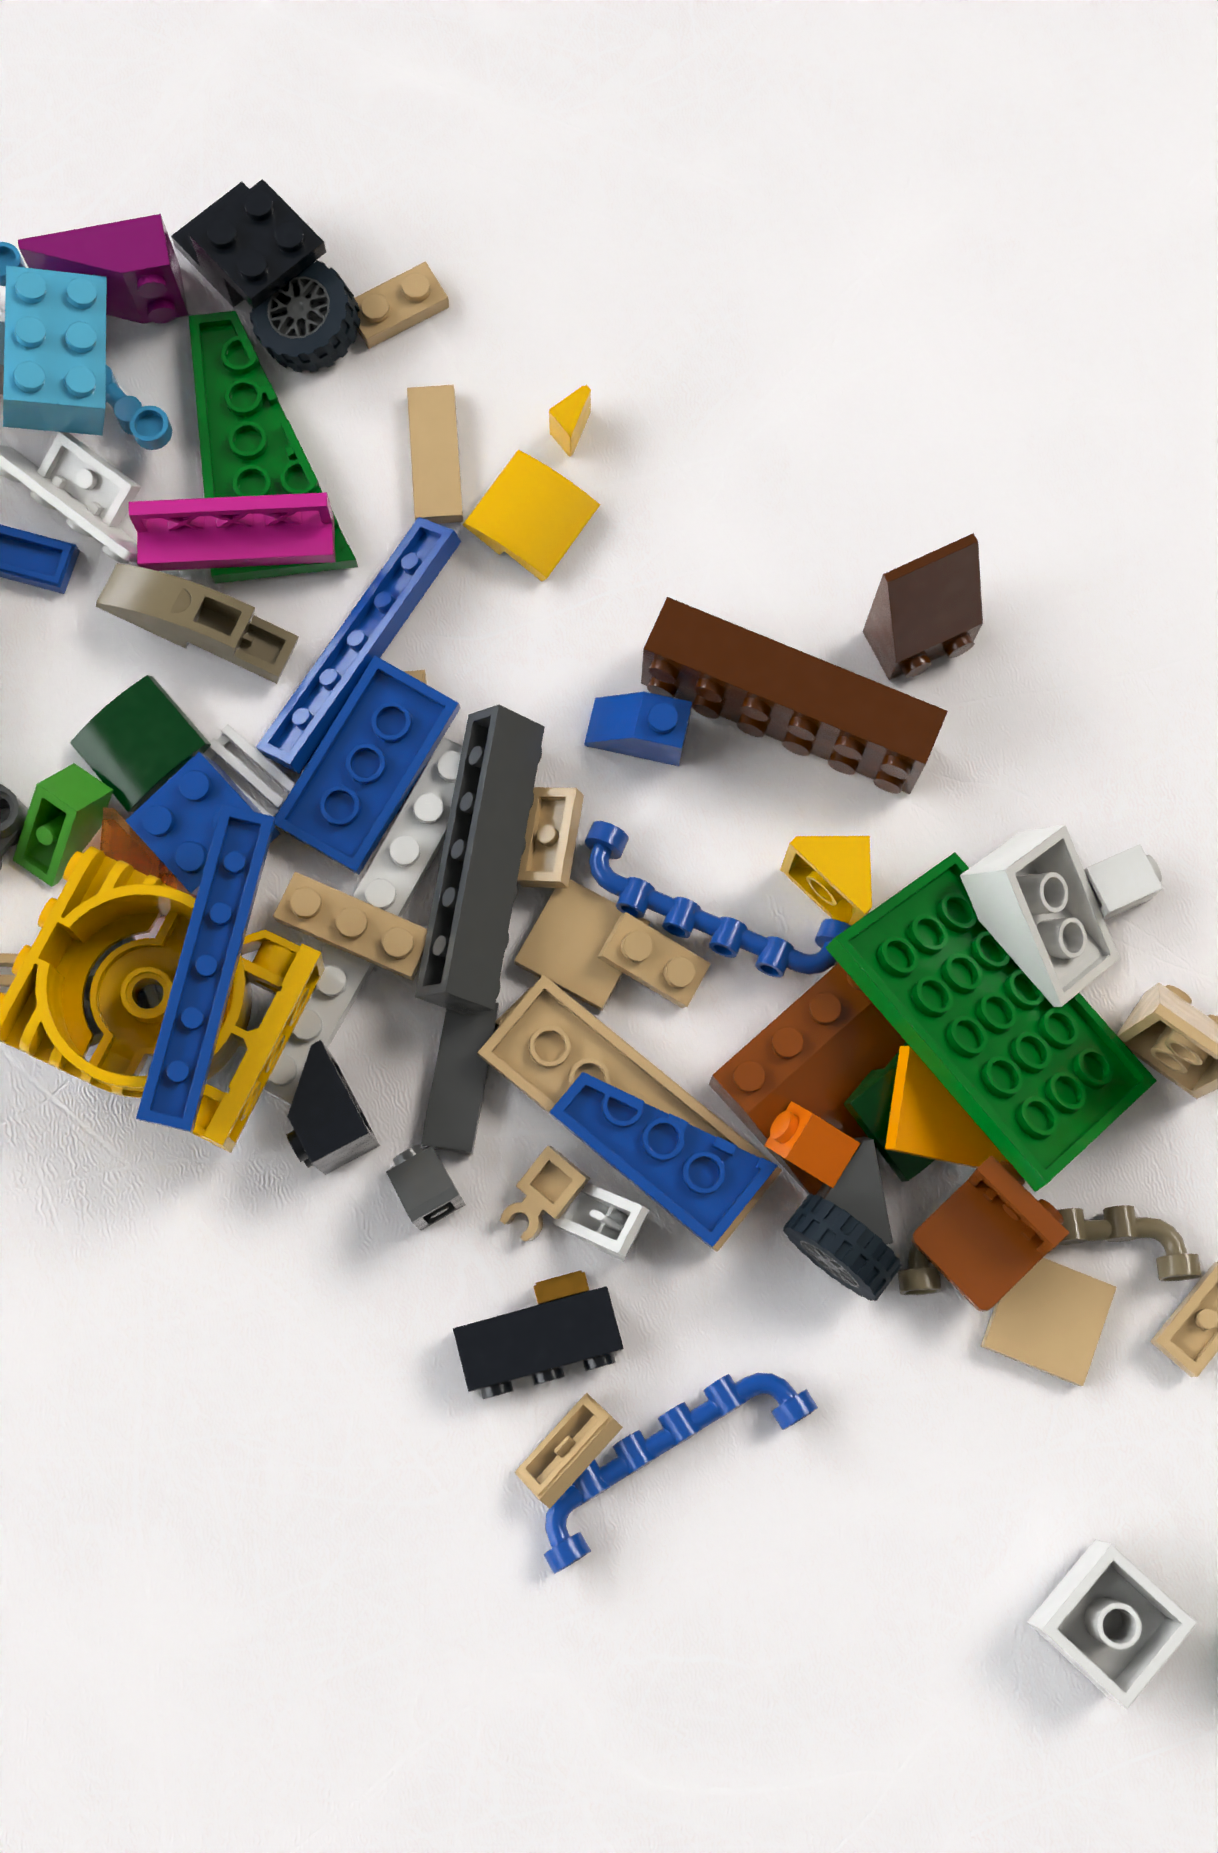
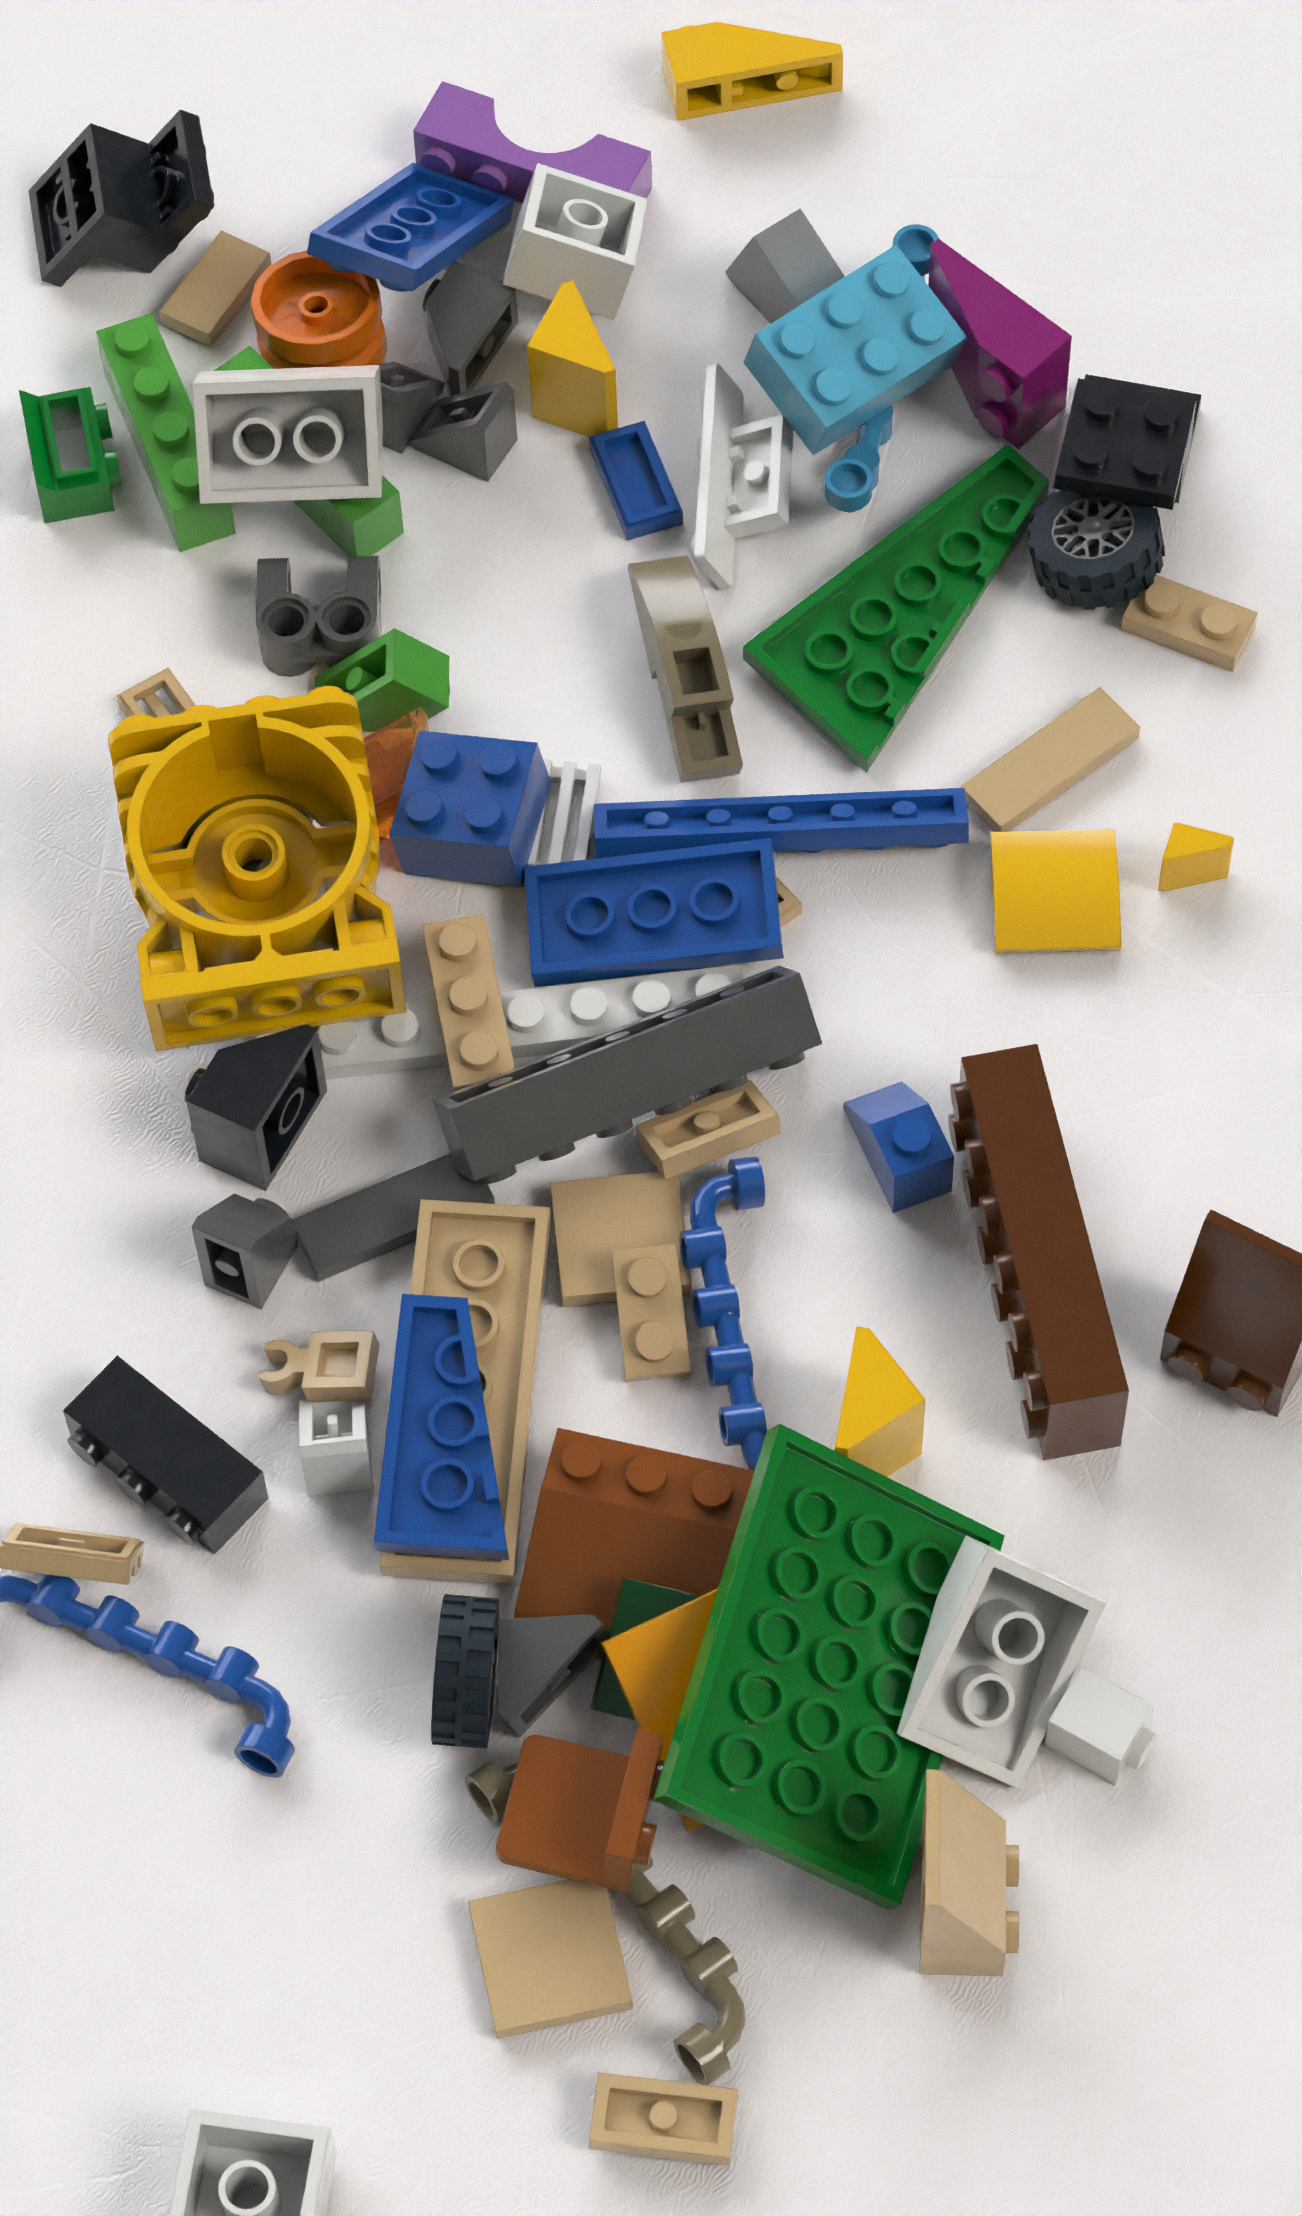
camera: 60 degrees right, 15 degrees down
dark green slope [70,675,211,813] -> none
dark pink fence [129,492,335,571] -> none
blue plate [136,804,276,1133] -> none
pearl gold tile [533,1270,589,1305] -> none
orange brick [764,1101,860,1188] -> none

